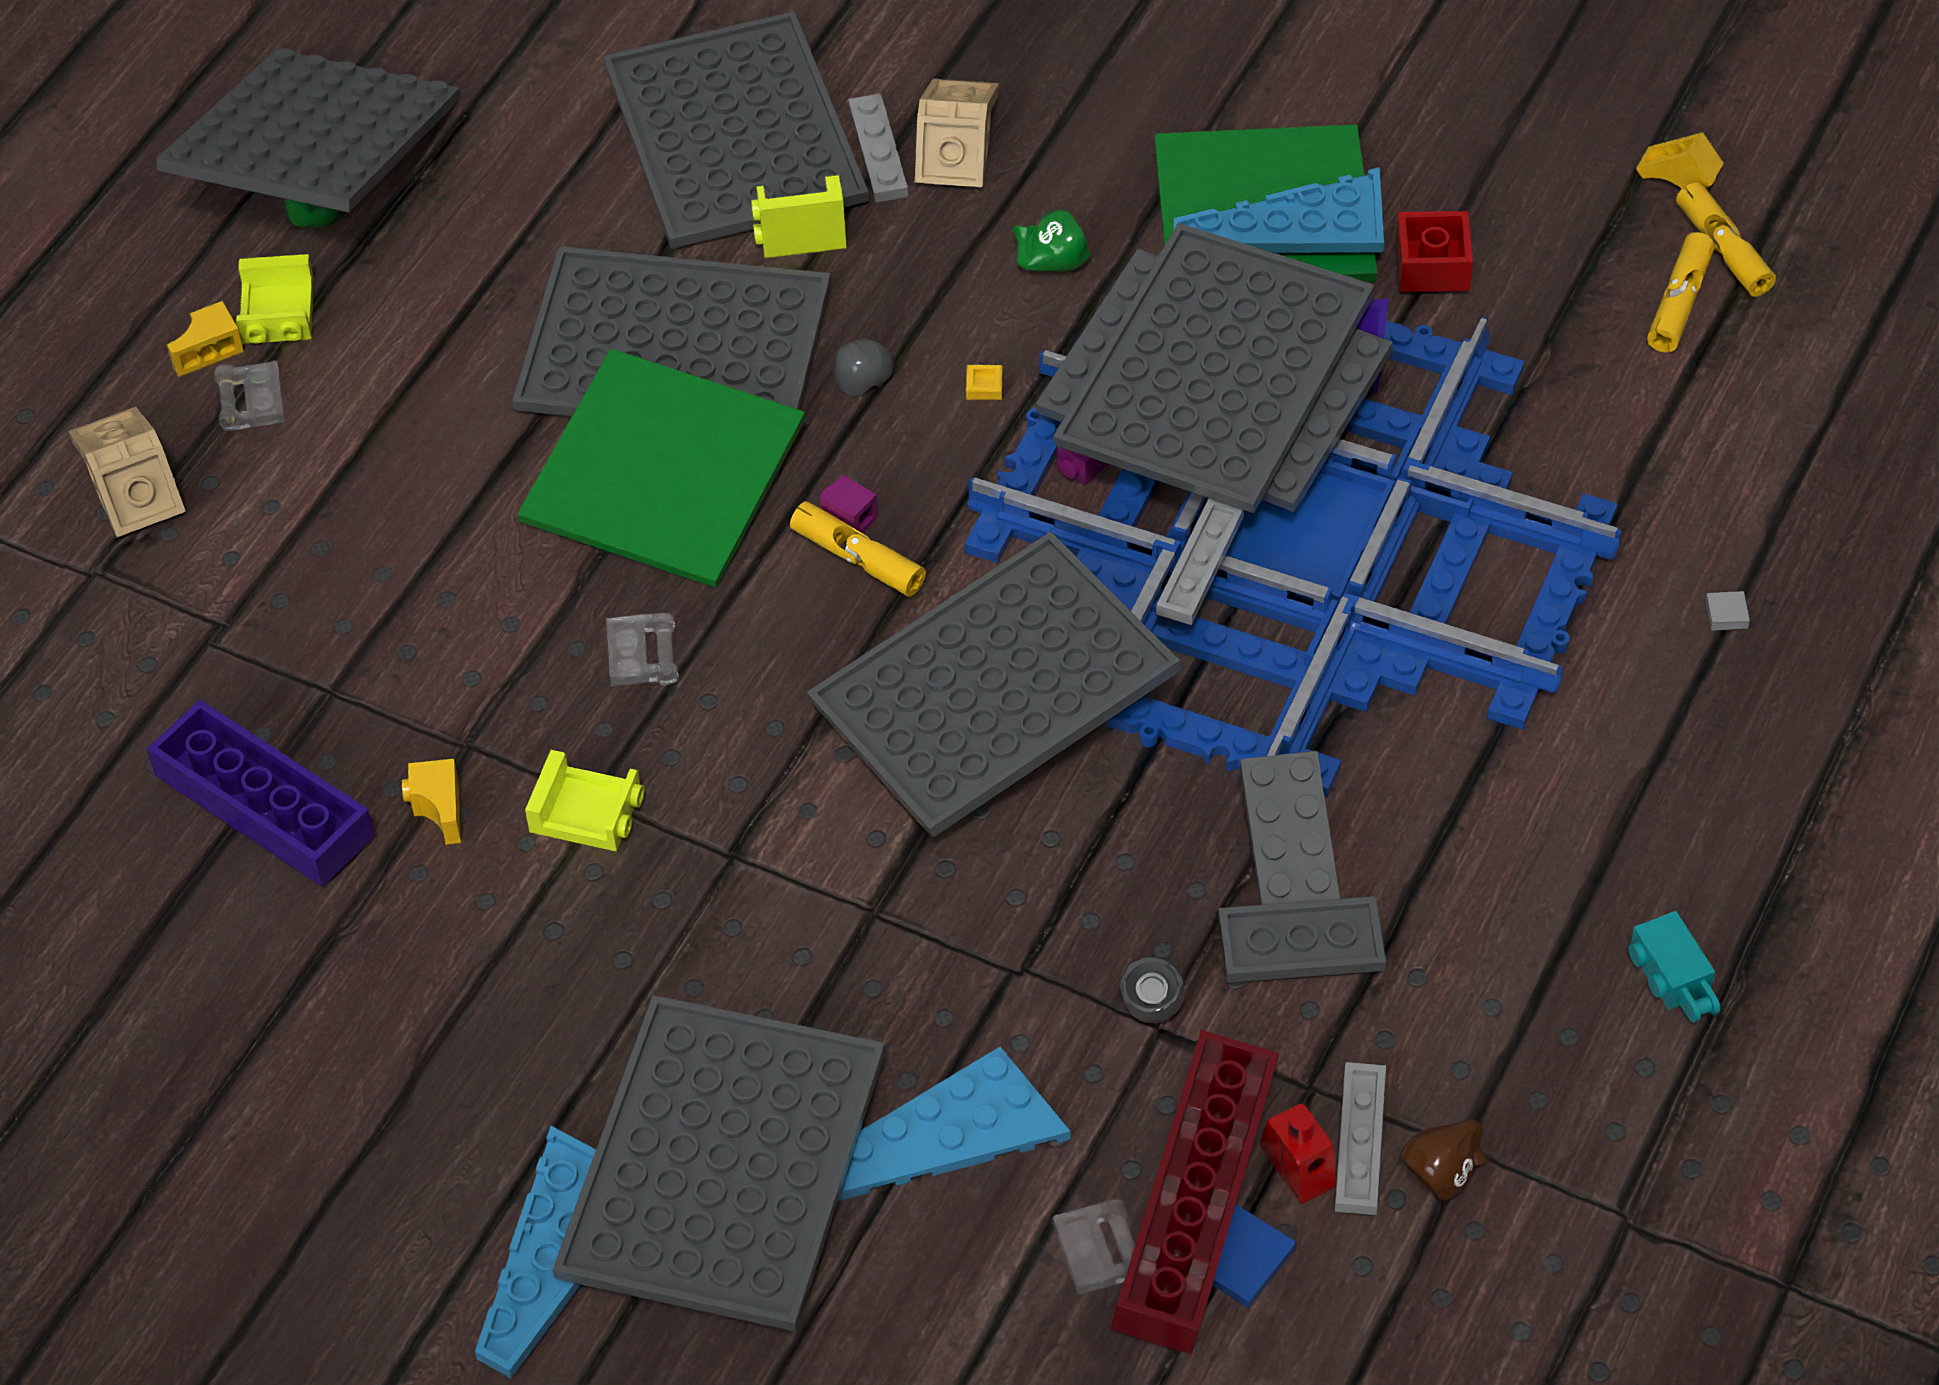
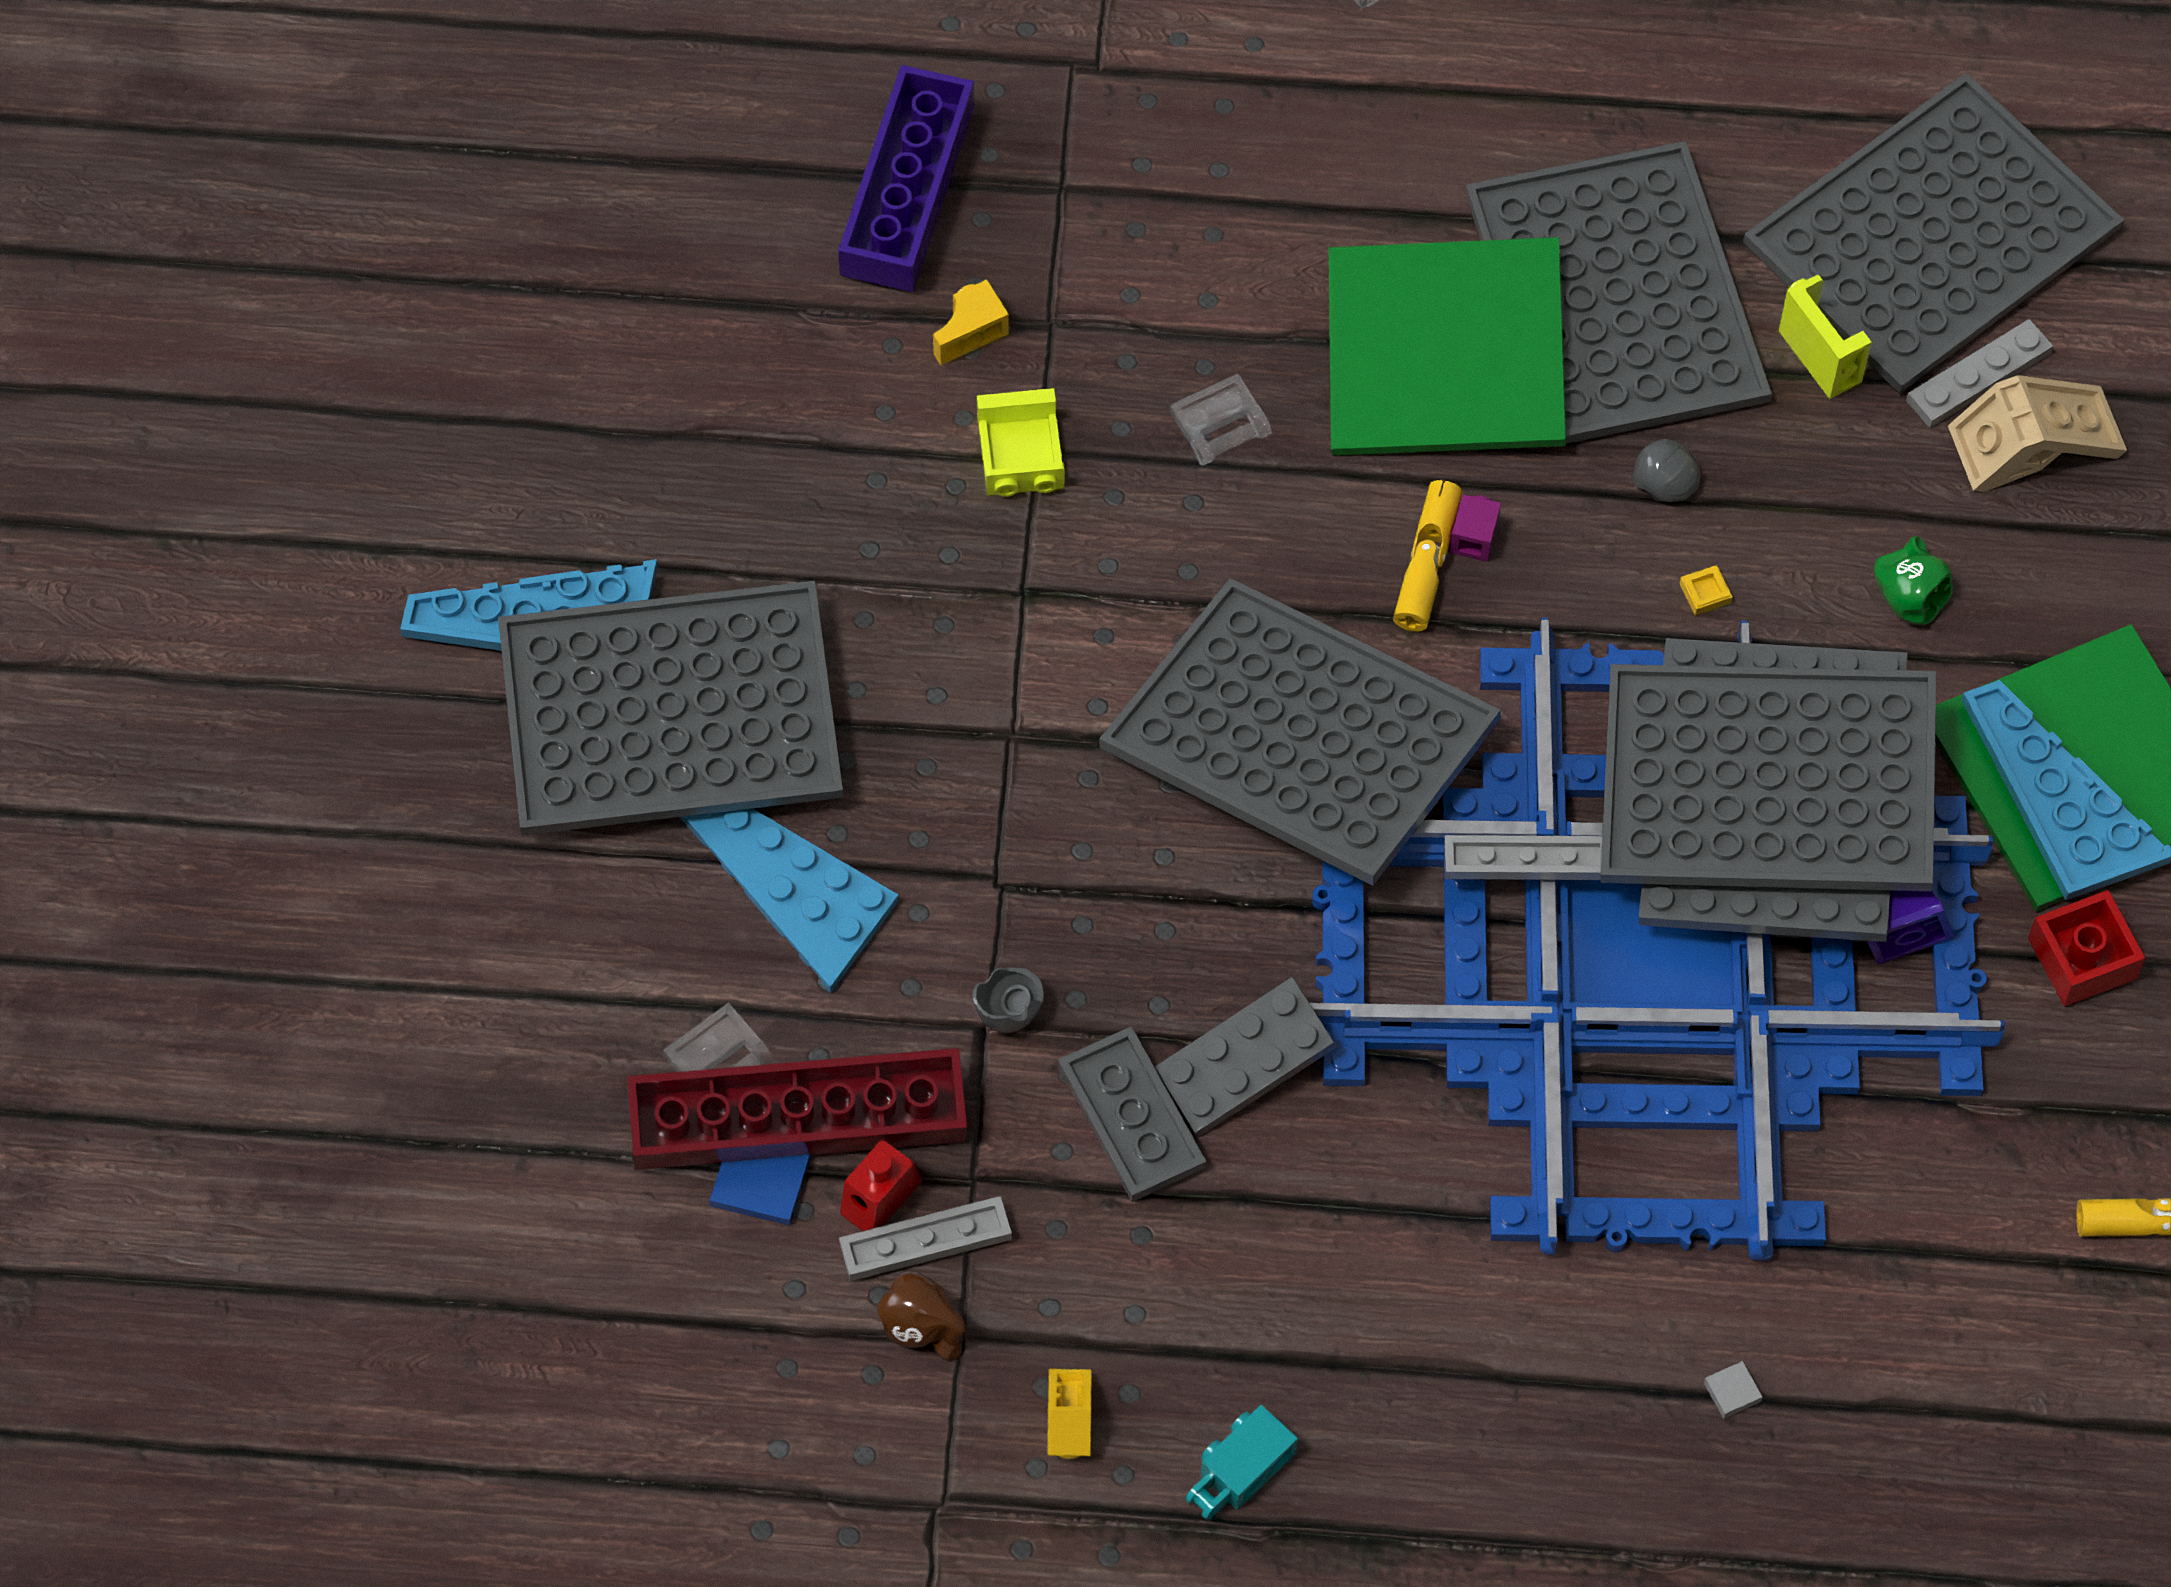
camera: 65 degrees right, 10 degrees up
none -> yellow arch [1048,1369,1091,1459]

